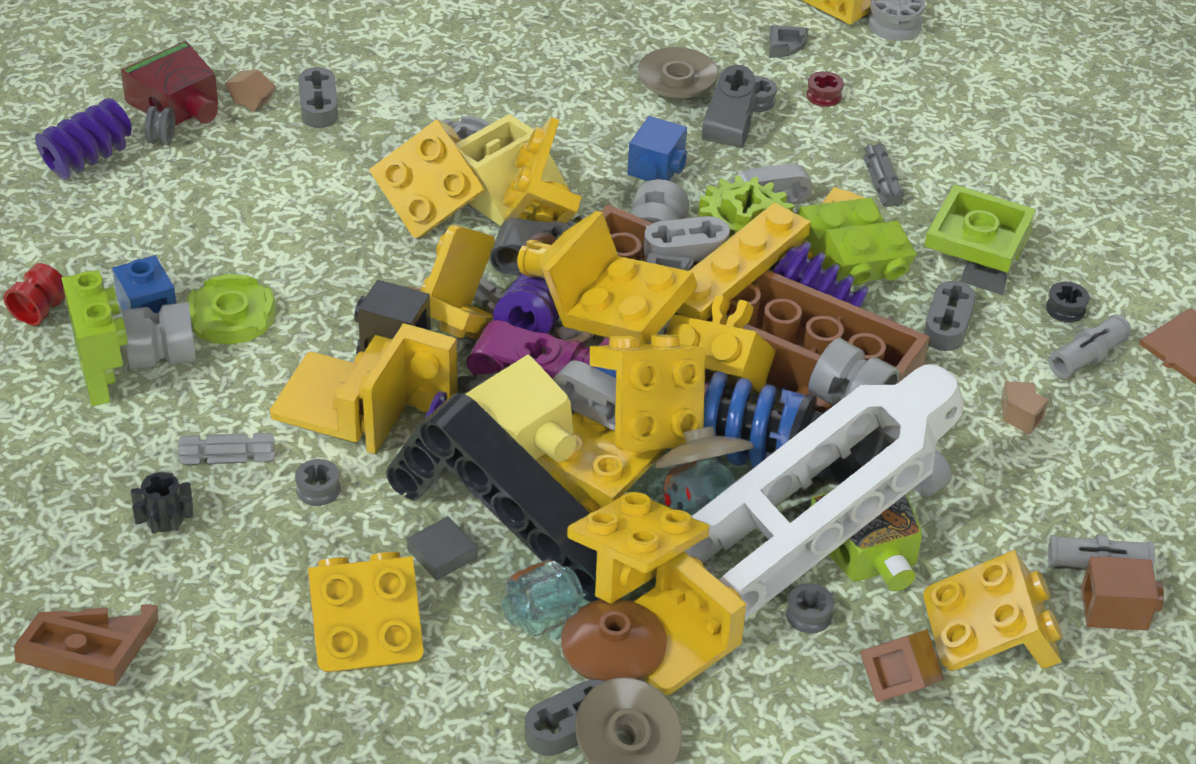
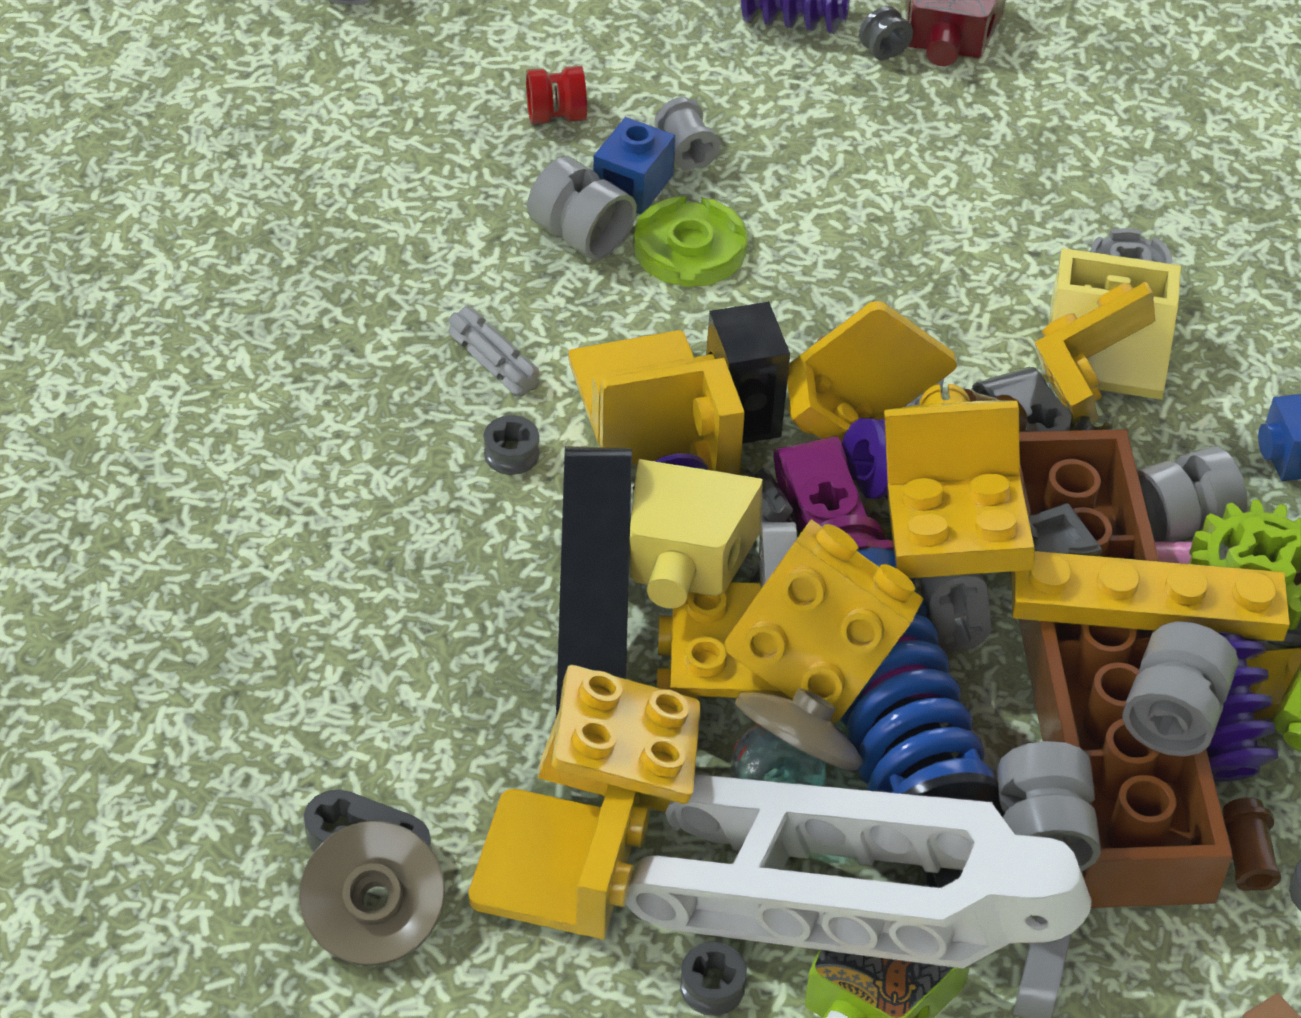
camera: 55 degrees right, 5 degrees up
dark orange wing [14,604,158,686] -> none
lime plate [61,270,129,406] -> none
black gear [131,472,194,534] -> none
medium nougat piece [225,69,277,112] -> none
dark grey beam [298,67,338,128] -> none
yellow bracket [308,552,424,672] -> none
yellow bracket [369,119,485,238] -> none
dark grey tile [407,516,478,581] -> none
clear light blue head [502,560,583,636] -> none
dark orange dish [561,599,667,681] -> none
light grey beam [644,216,729,262] -> none
yellow brick [665,295,776,394] -> none
none -> light grey bush [655,97,721,170]
none -> light grey wheel [1122,621,1239,756]

